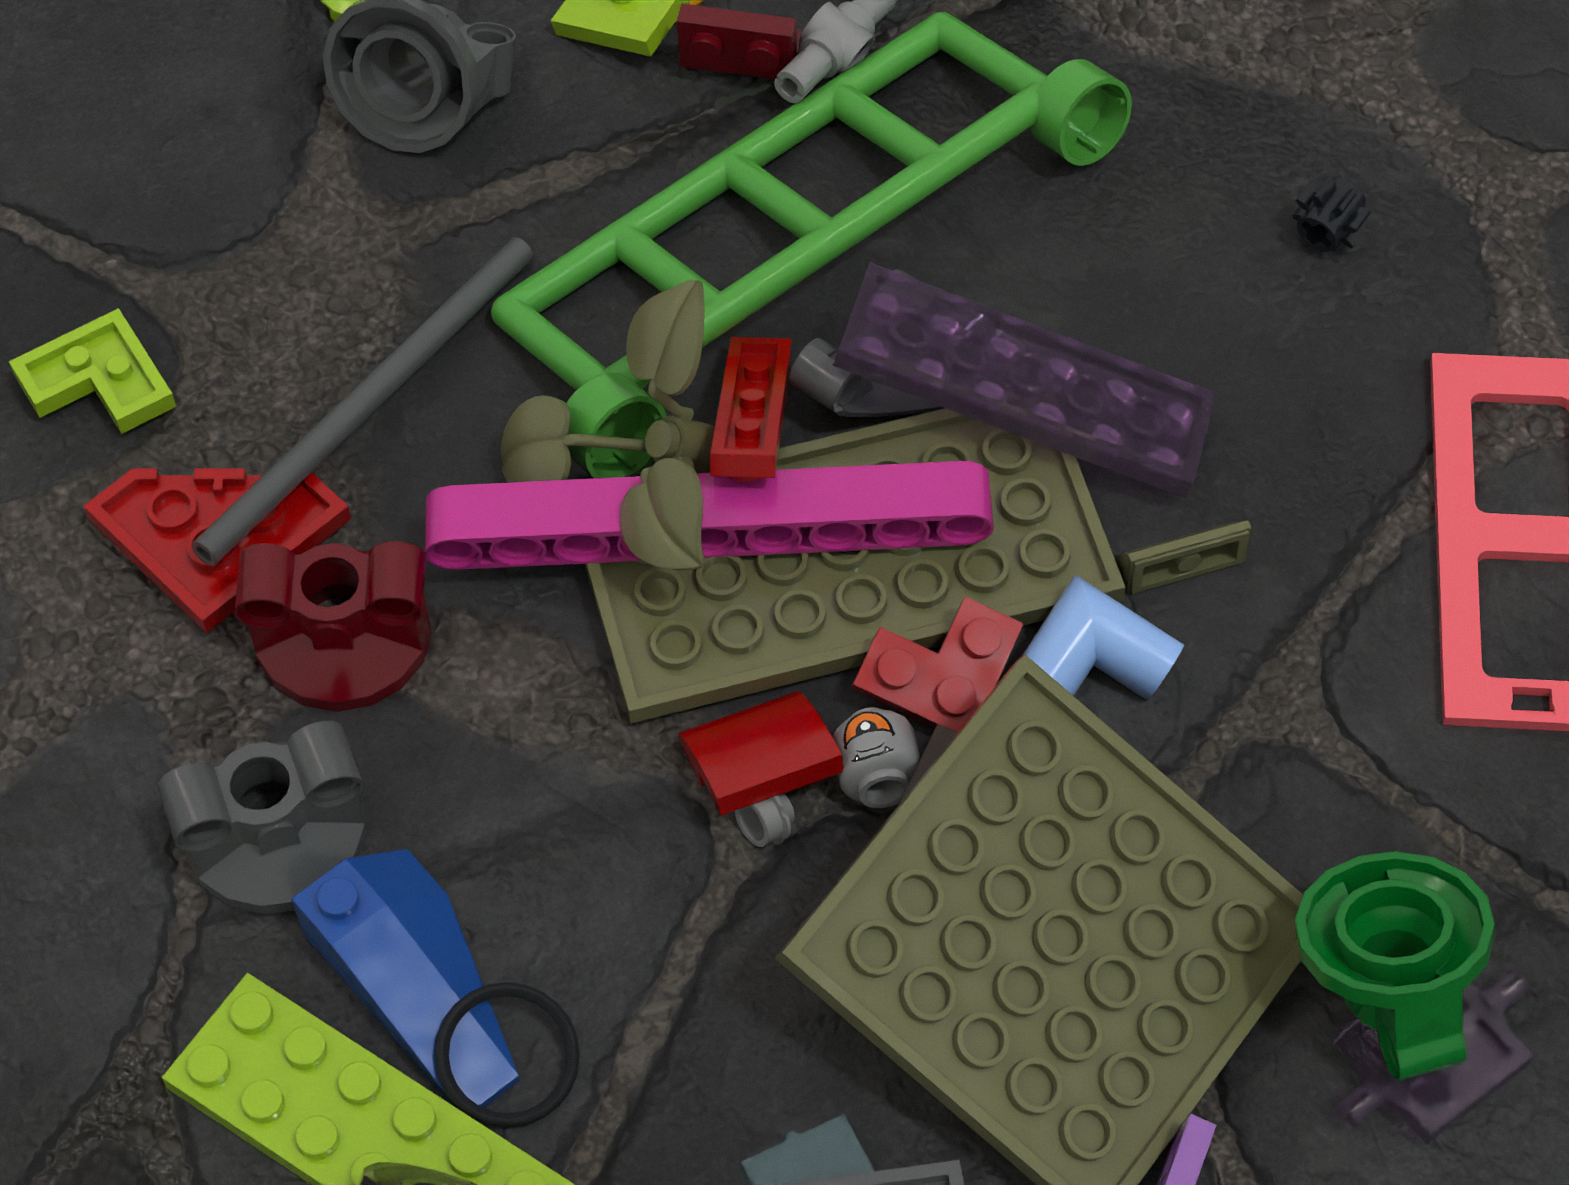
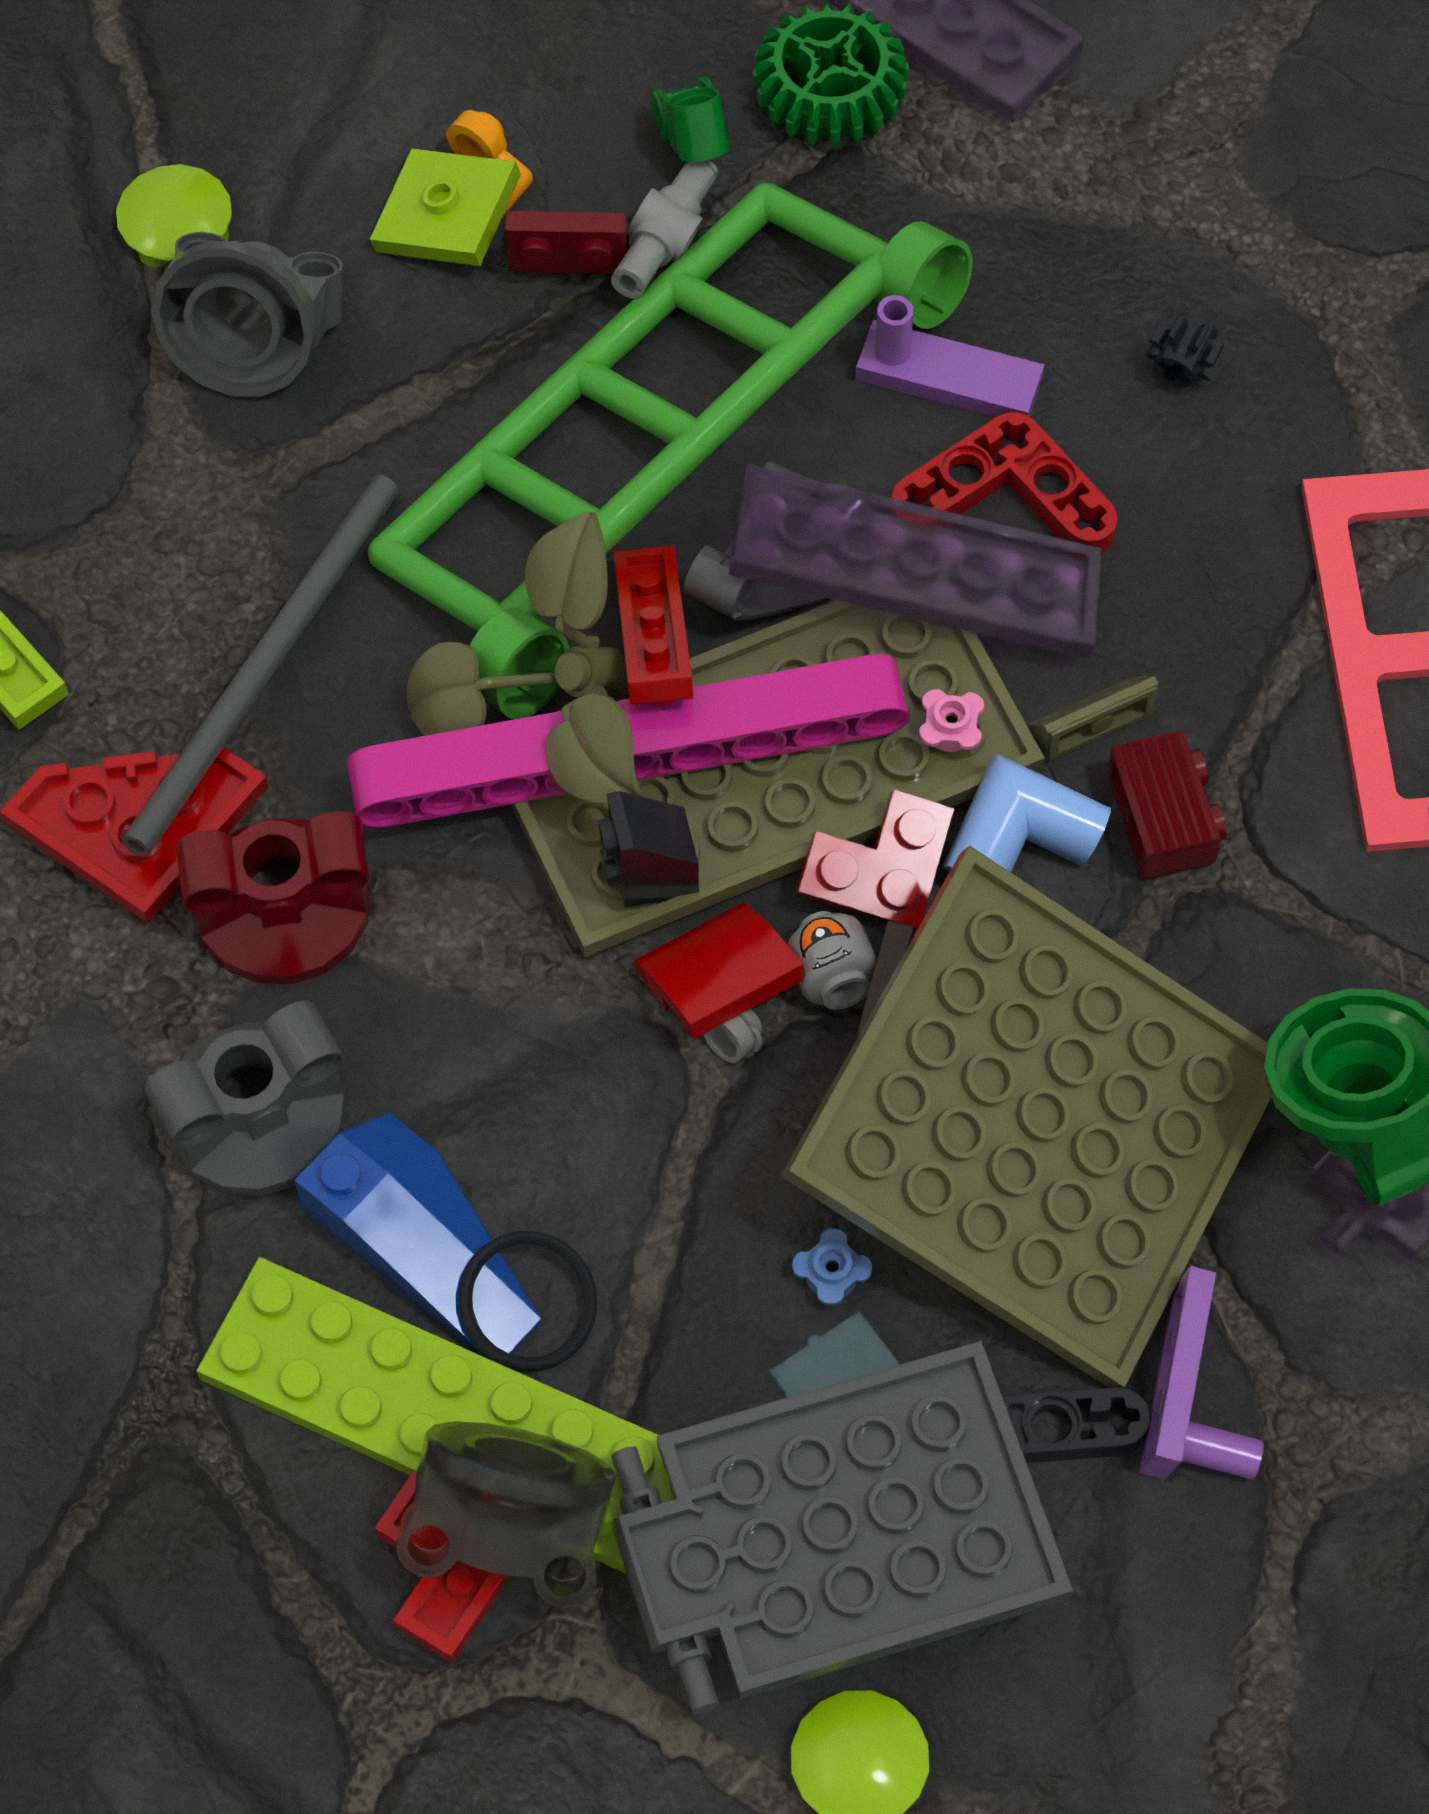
camera: 10 degrees left, 5 degrees up
none -> black slope [598,791,699,908]
none -> medium blue plate [792,1229,872,1306]
none -> medium lavender piece [855,295,1044,417]
none -> red beam [891,412,1118,556]
none -> bright pink plate [919,689,984,752]
none -> dark red brick [1107,730,1227,880]

